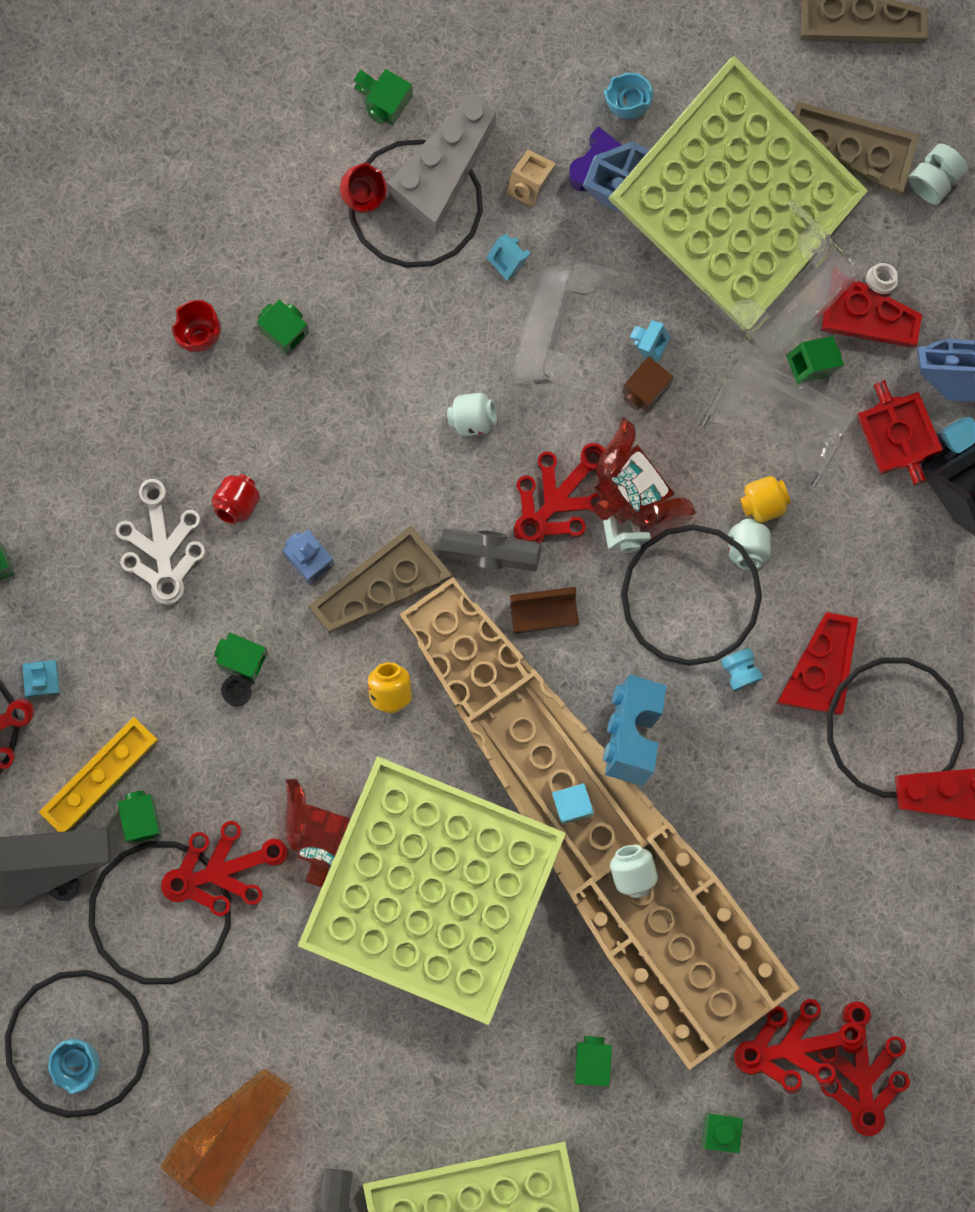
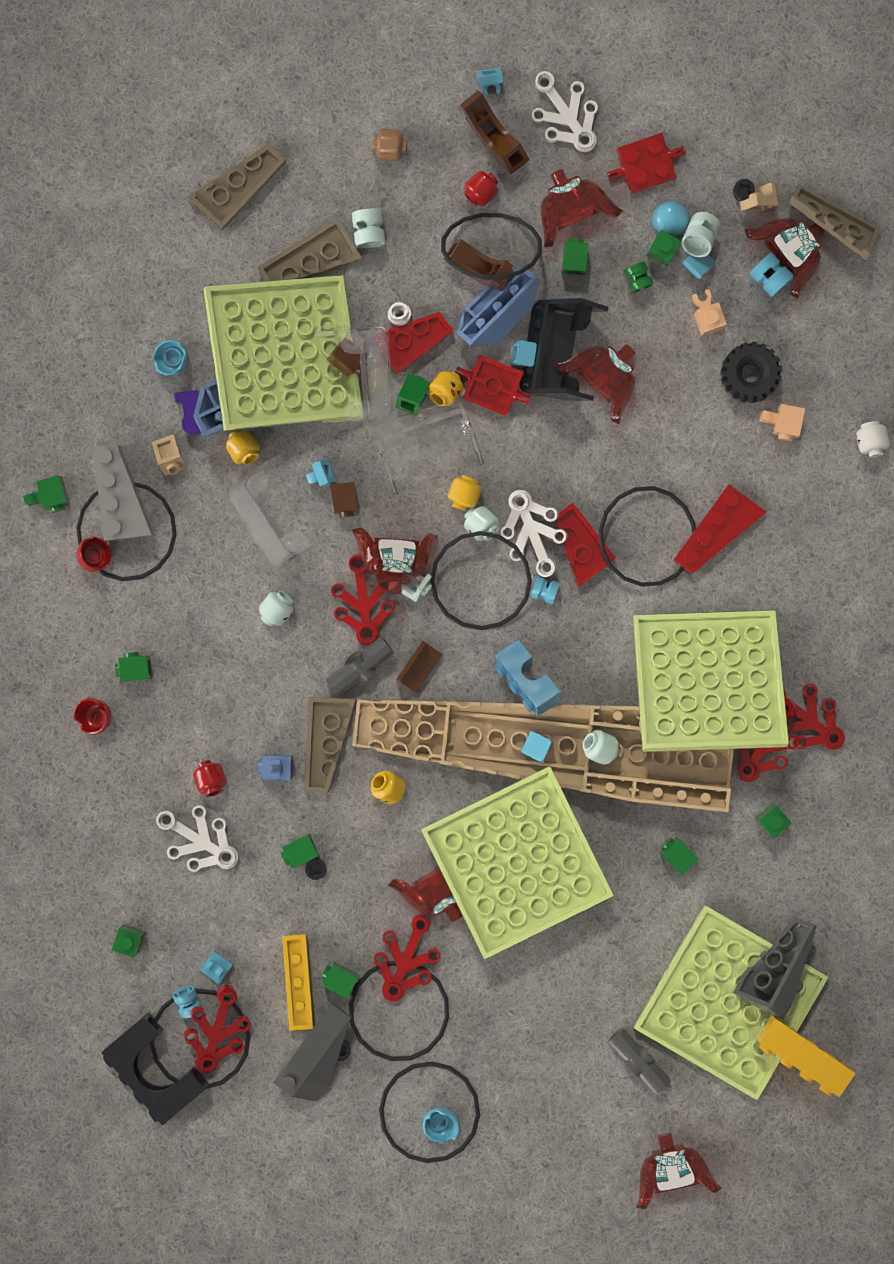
camera: 50 degrees left, 10 degrees up
clear orange wedge [160,1068,292,1207] -> none
medium azure tile [486,234,530,280] -> none
none -> yellow head [226,430,261,466]
none -> reddish brown brick [326,337,368,377]
none -> yellow head [428,371,463,406]
none -> white plant [501,490,568,577]
none -> yellowish green plate [633,611,789,752]

